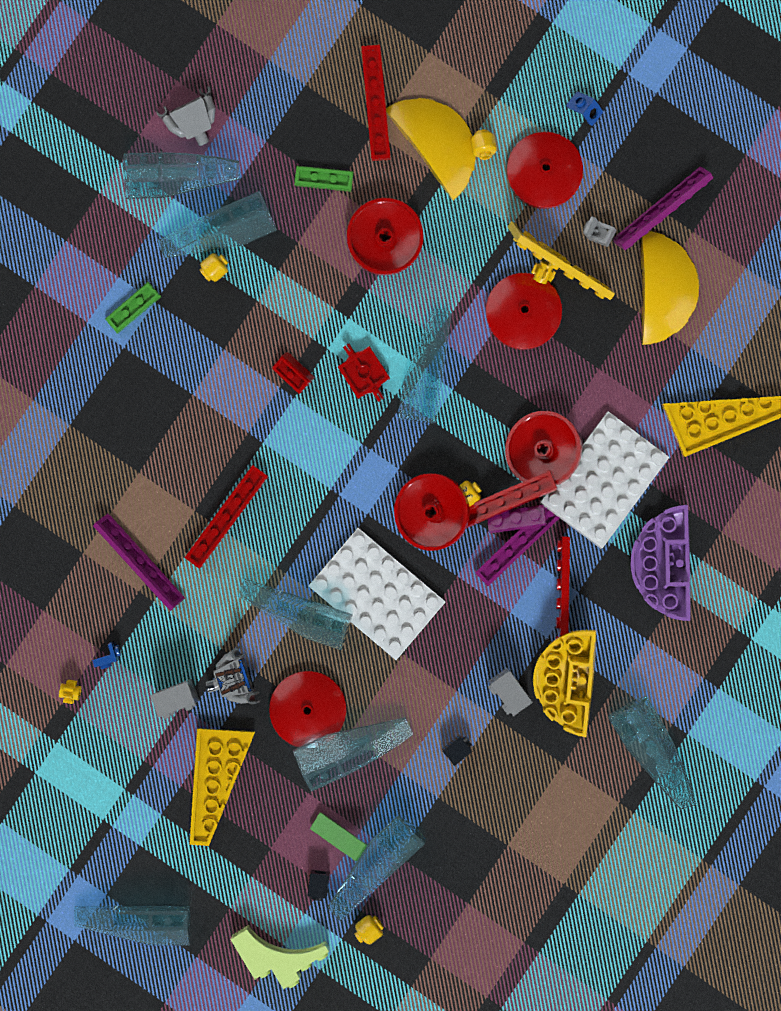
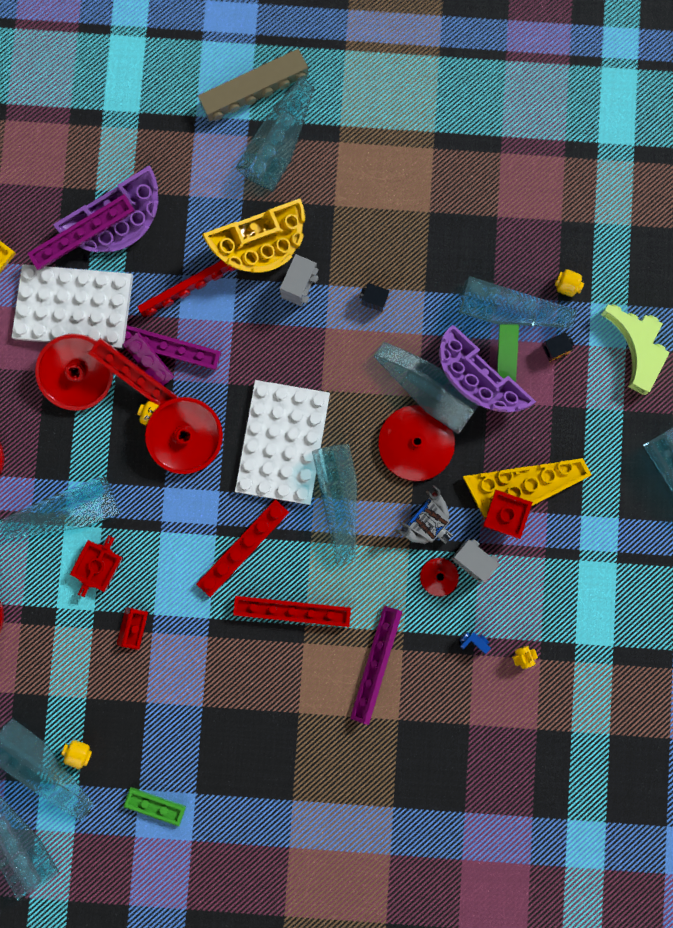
camera: 120 degrees left, 5 degrees down
none -> magenta plate [27,194,136,270]
none -> red plate [196,499,290,597]
none -> dark tan brick [198,48,309,122]
none -> red dish [420,558,459,596]
none -> medium lavender brick [439,325,536,412]
none -> red plate [483,490,533,539]

